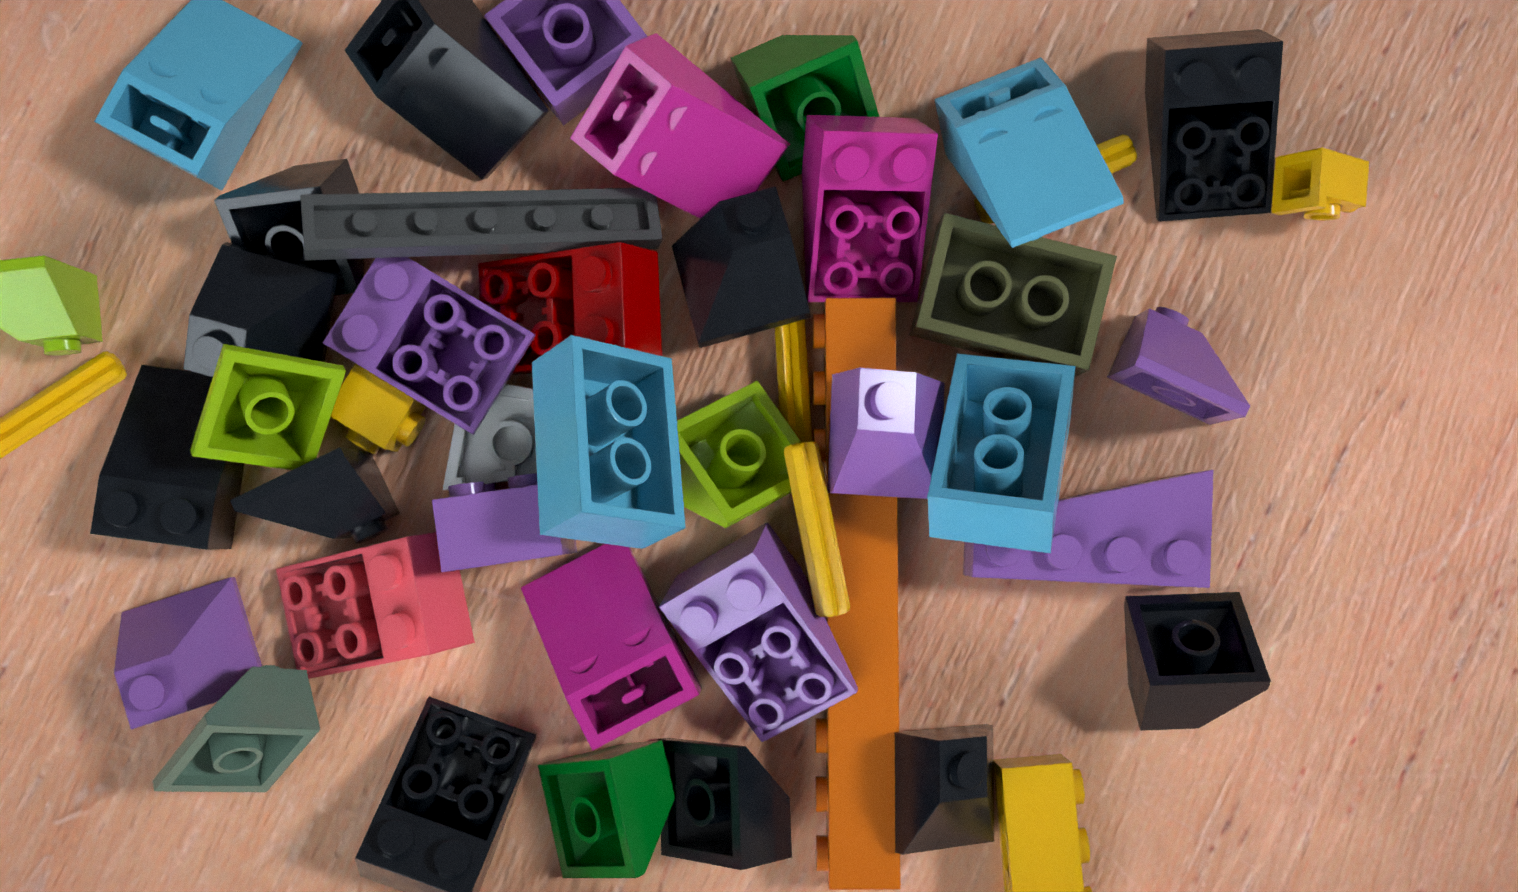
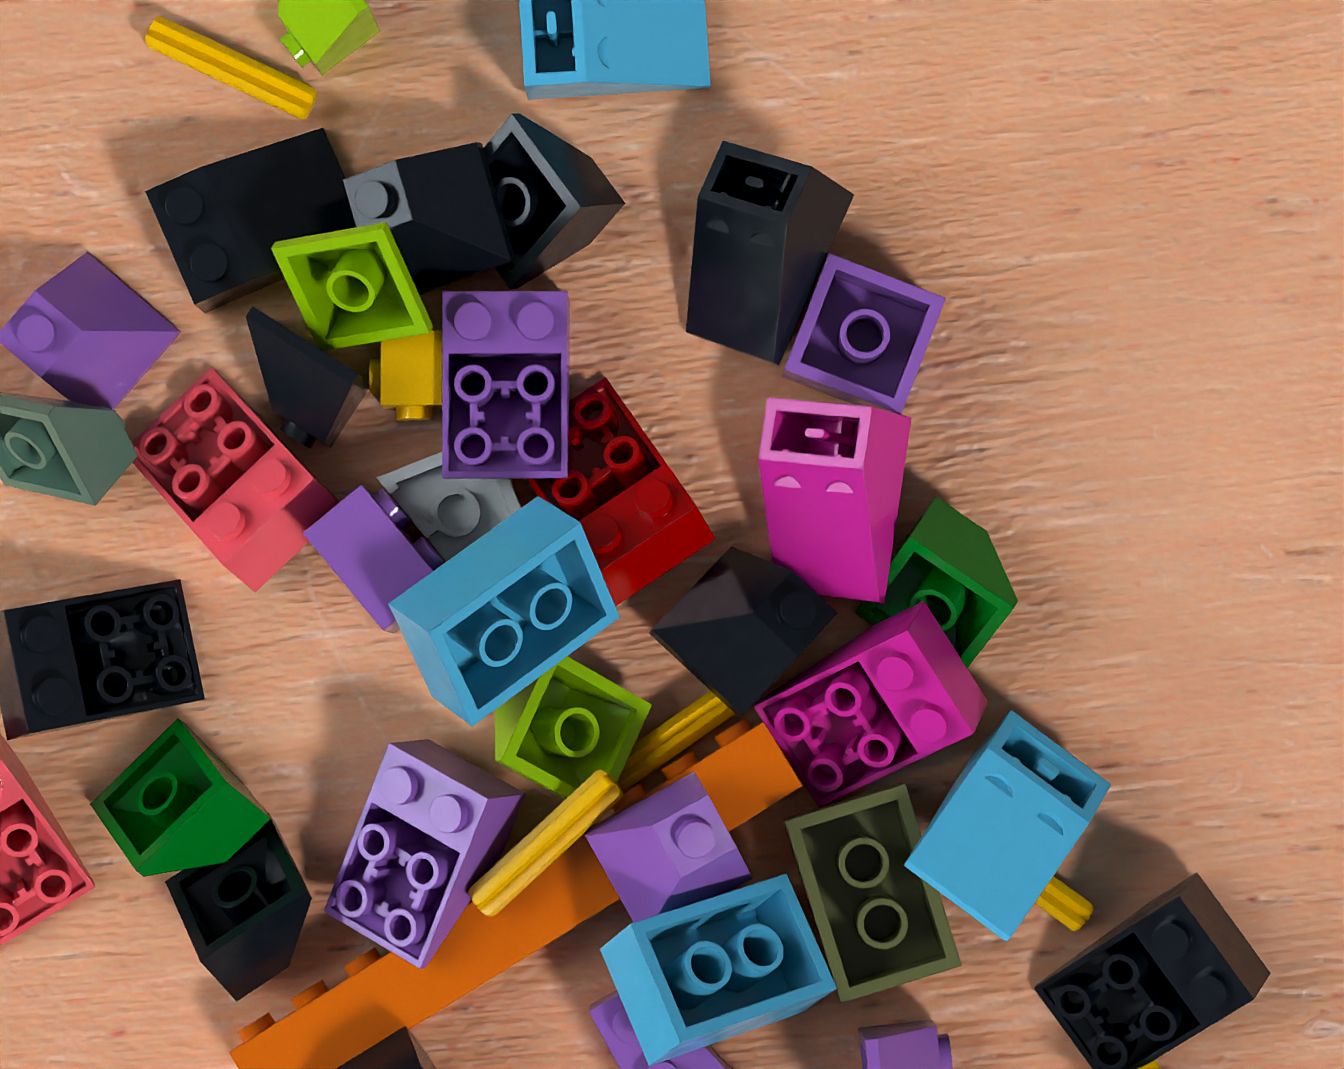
camera: 60 degrees right, 0 degrees up
dark grey plate [300,188,662,260] -> none
dark pink slope [521,544,702,751] -> none

